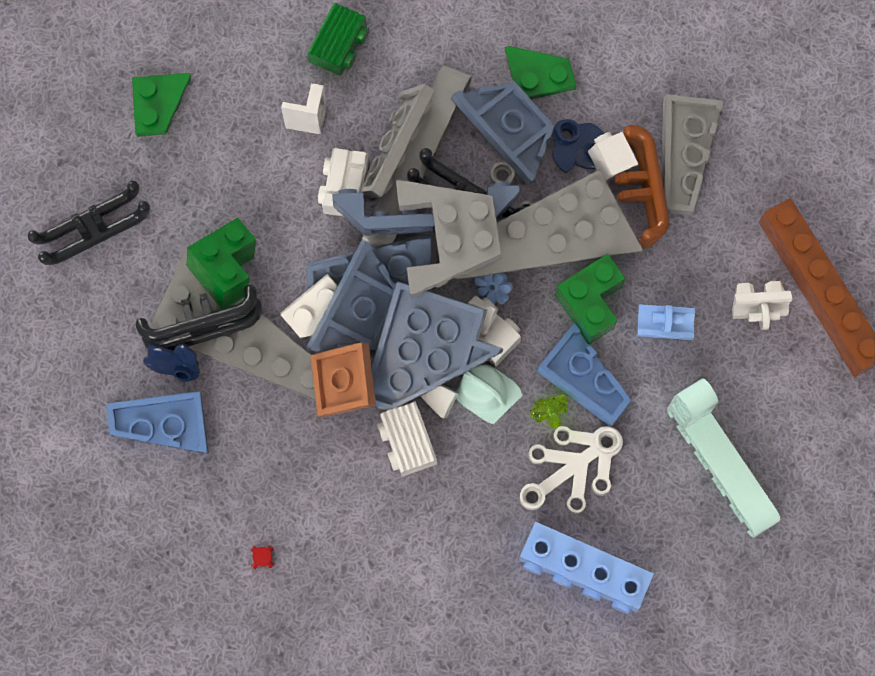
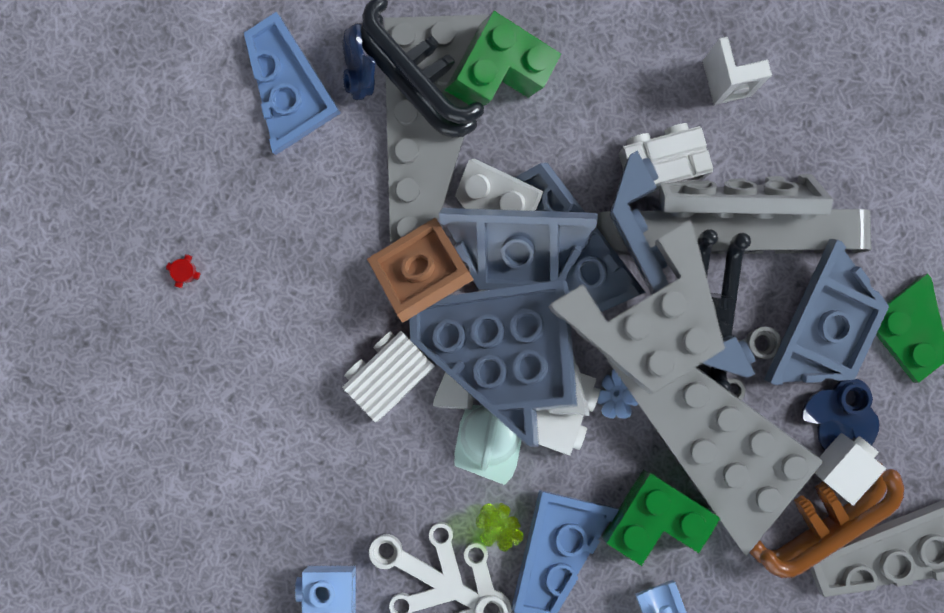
camera: 65 degrees right, 10 degrees up
green brick [307,3,369,76] -> none

